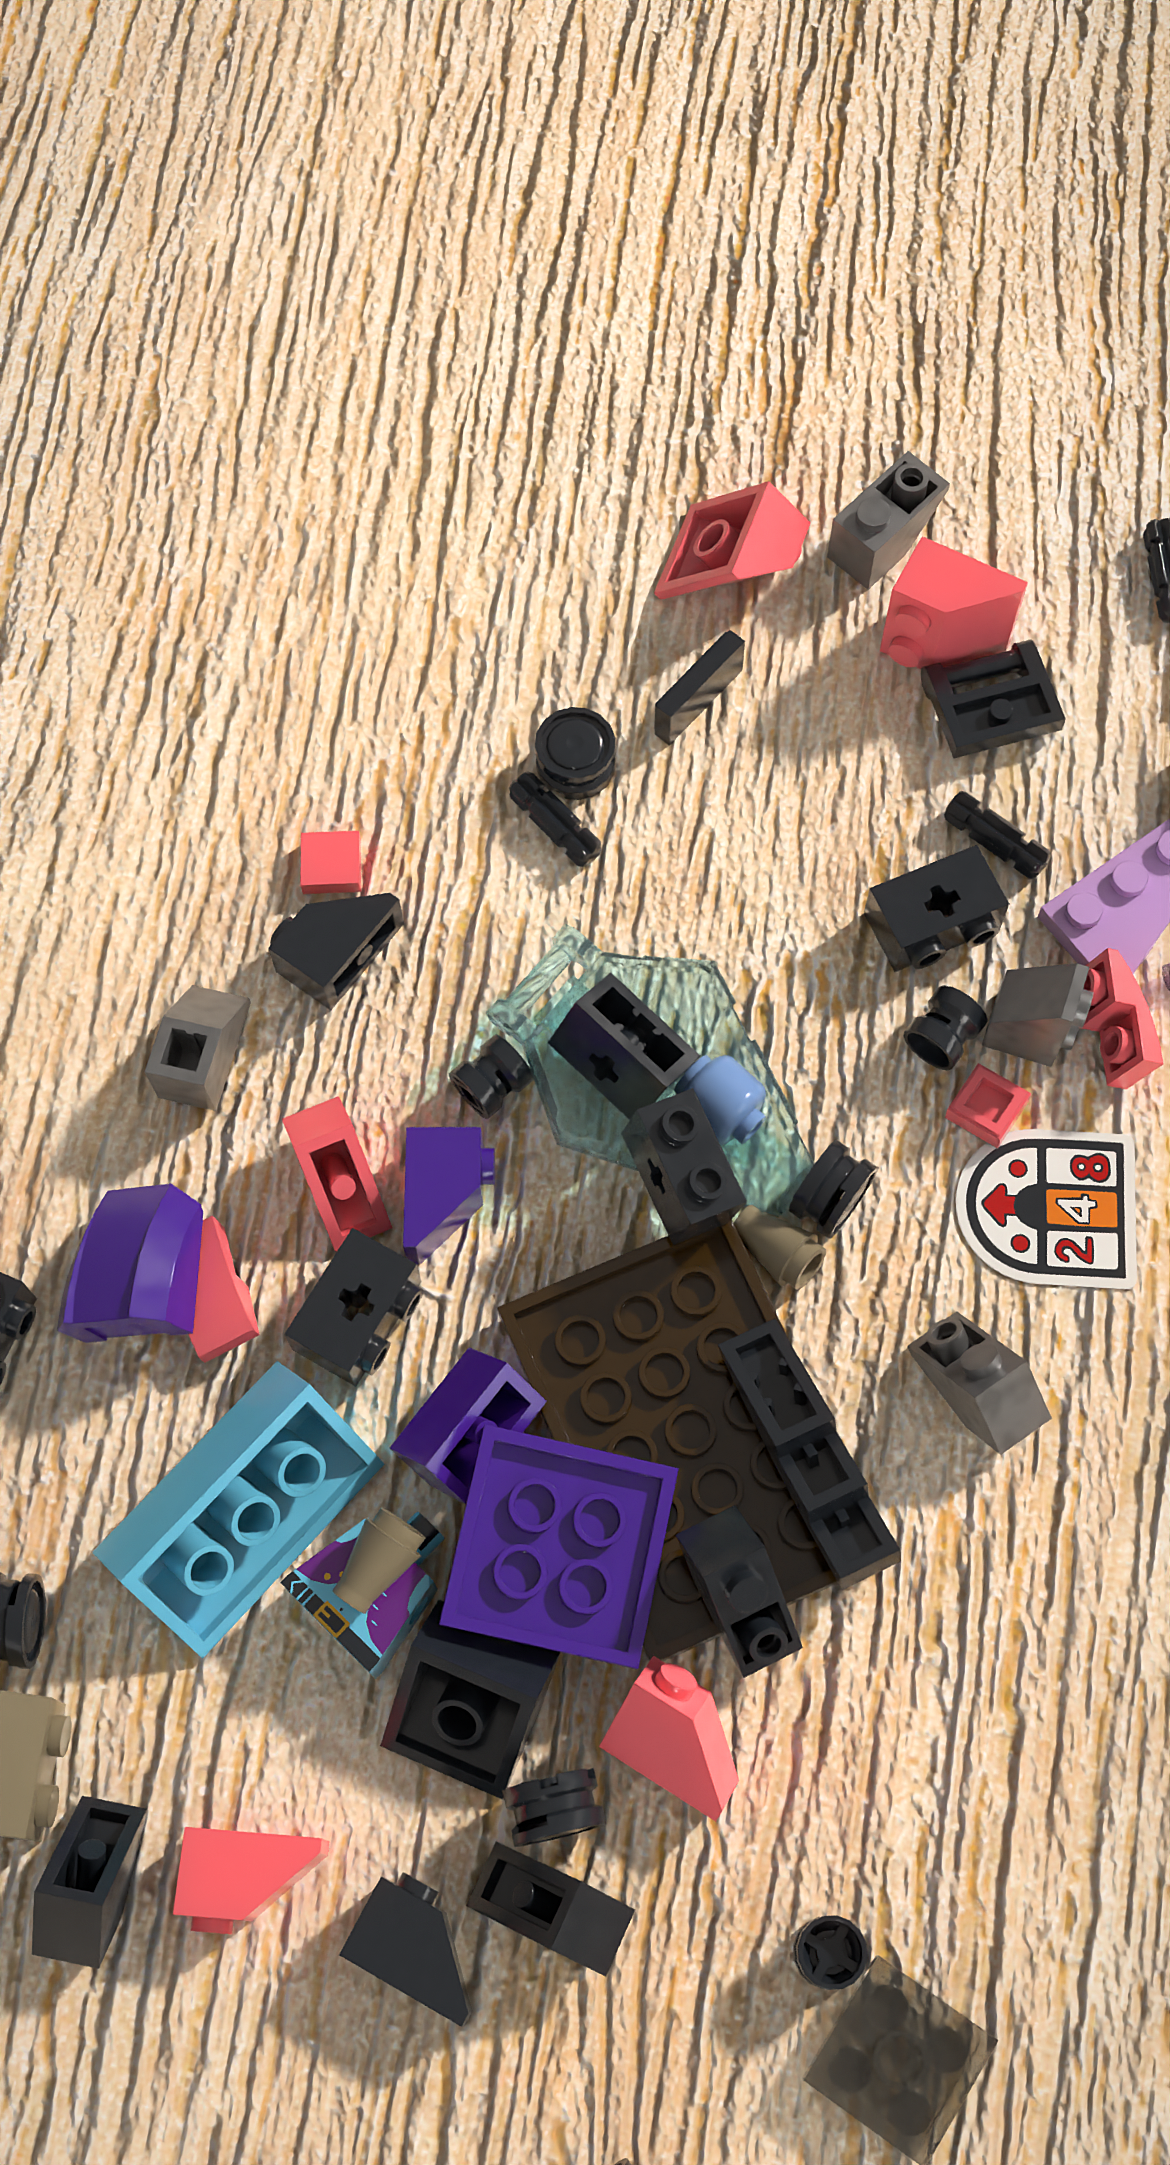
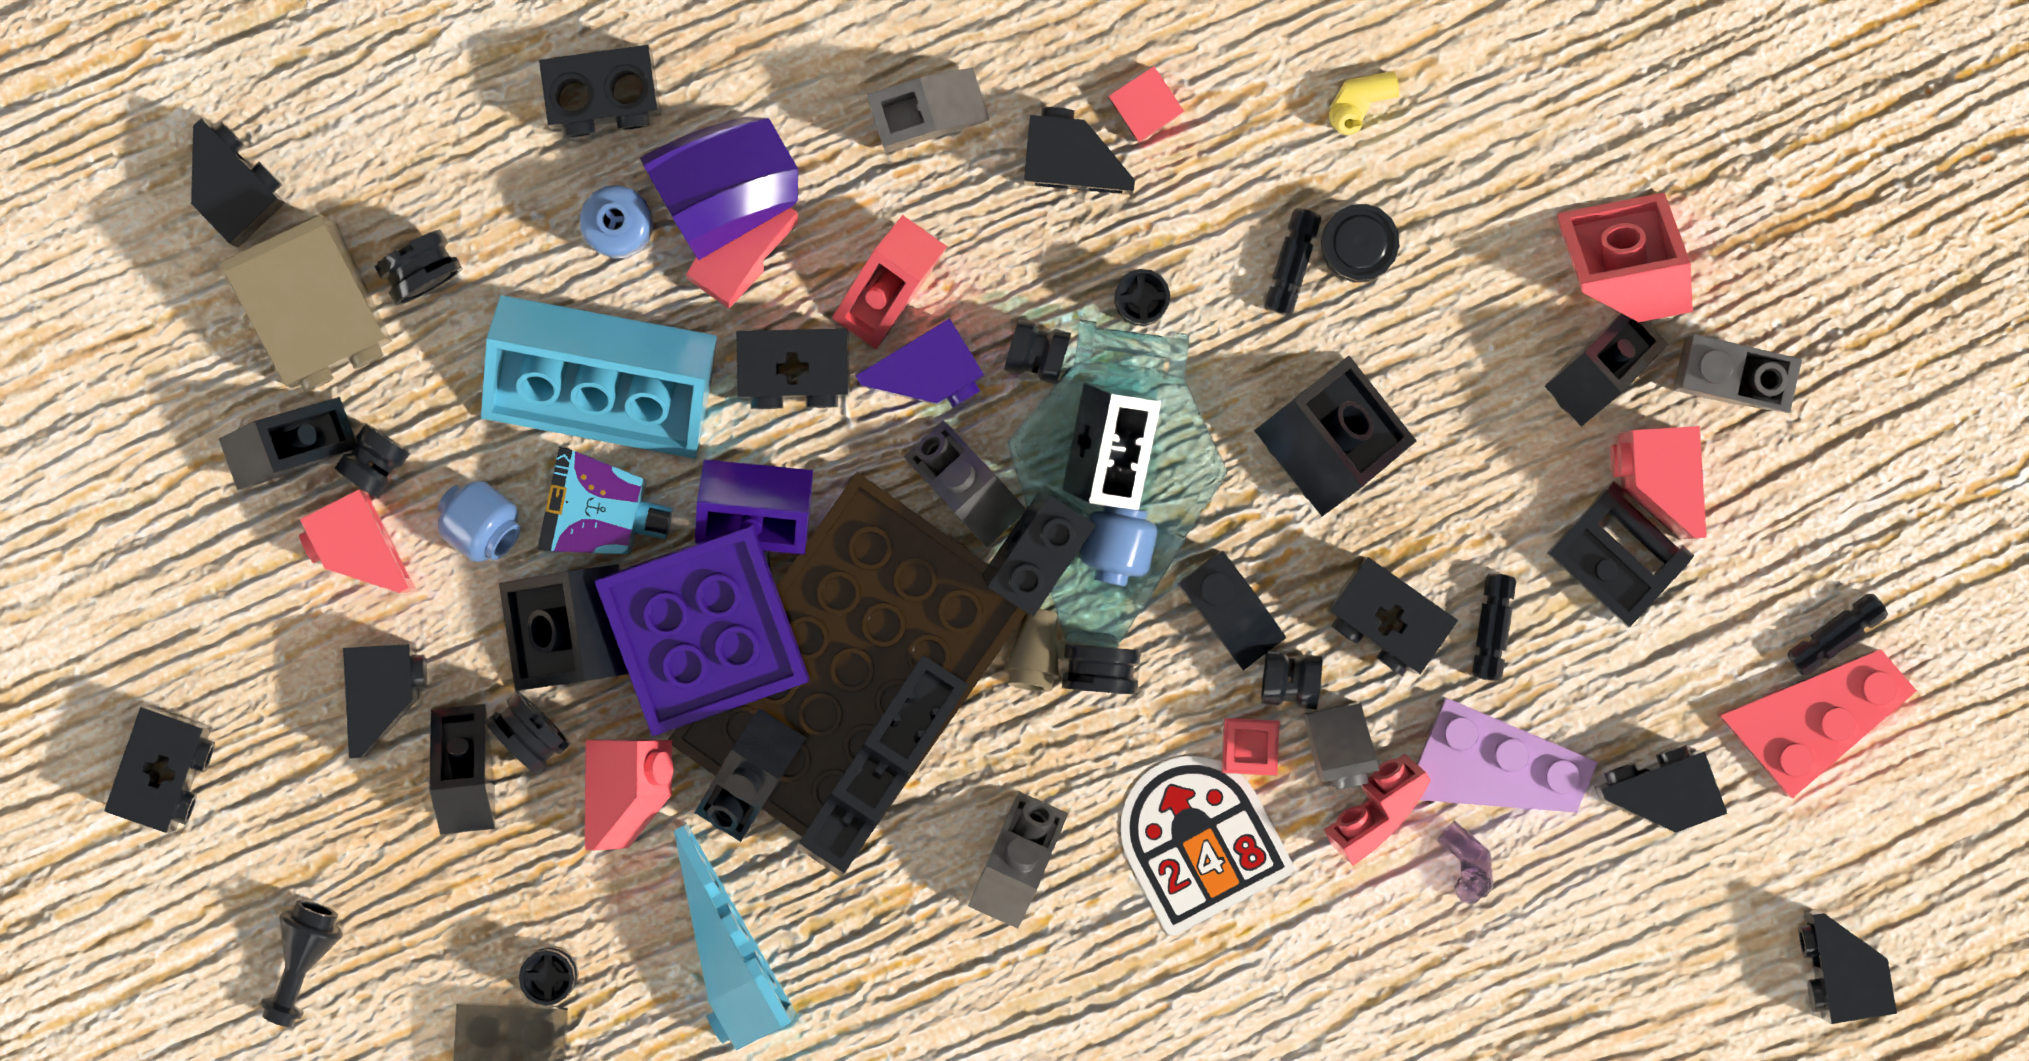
camera: 60 degrees right, 20 degrees up
dark tan cone [332,1507,425,1614] -> none
black tile [654,630,745,746] -> none
none -> black wheel [334,423,411,499]
none -> medium blue head [437,481,521,562]
none -> medium blue head [579,185,653,259]
none -> medium azure wedge [674,823,796,1051]
none -> flat silver slope [903,420,1026,547]
none -> black wheel [1114,269,1170,327]
none -> black slope [1177,550,1287,671]
none -> black slope [1254,355,1417,517]
none -> light yellow arm [1329,71,1399,135]
none -> black slope [1544,313,1668,427]

